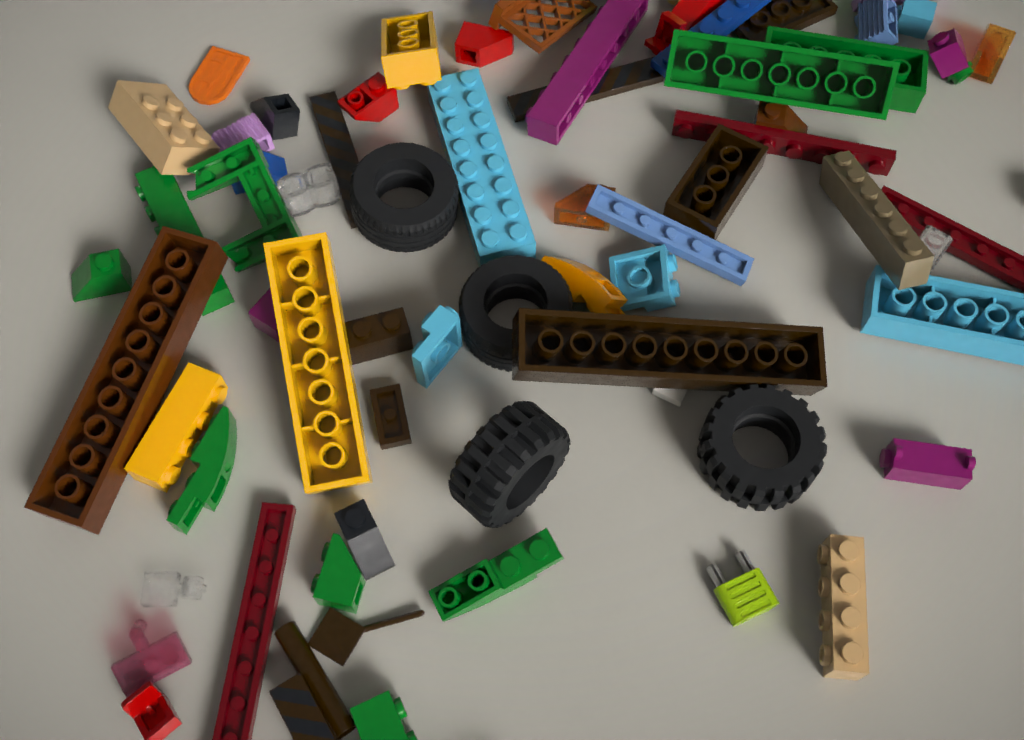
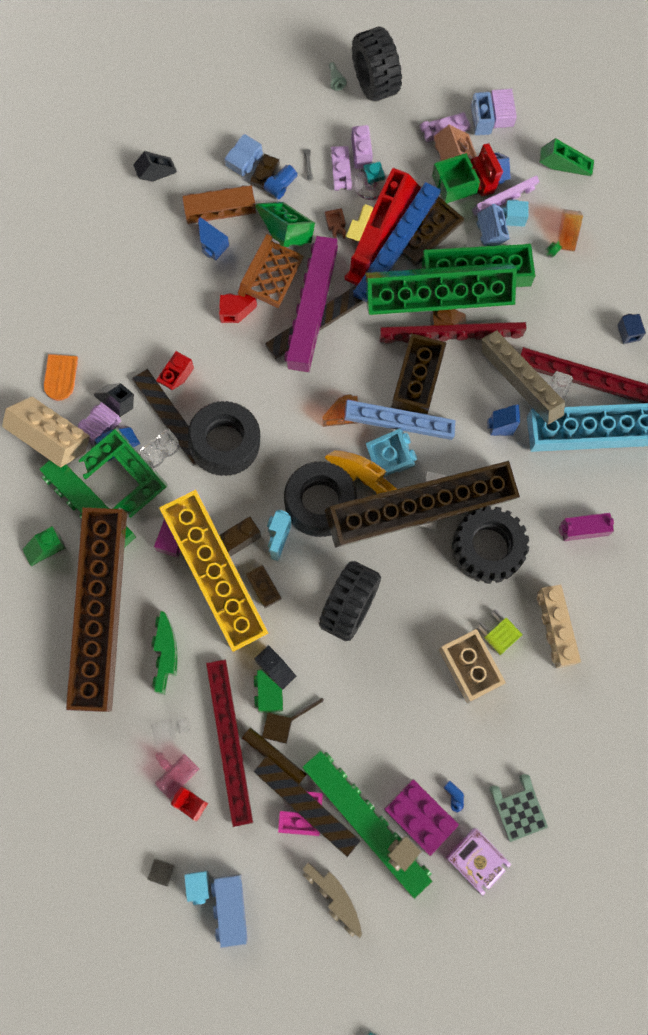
camera: 20 degrees left, 10 degrees up
yellow brick [124,362,228,493] -> none
yellow brick [381,11,442,90] -> none
medium azure brick [427,68,536,267] -> none
green slope [428,528,564,622] -> none
magenta slope [927,28,969,79] -> none
none -> tan brick [439,629,506,703]
none -> blue slope [487,405,520,436]

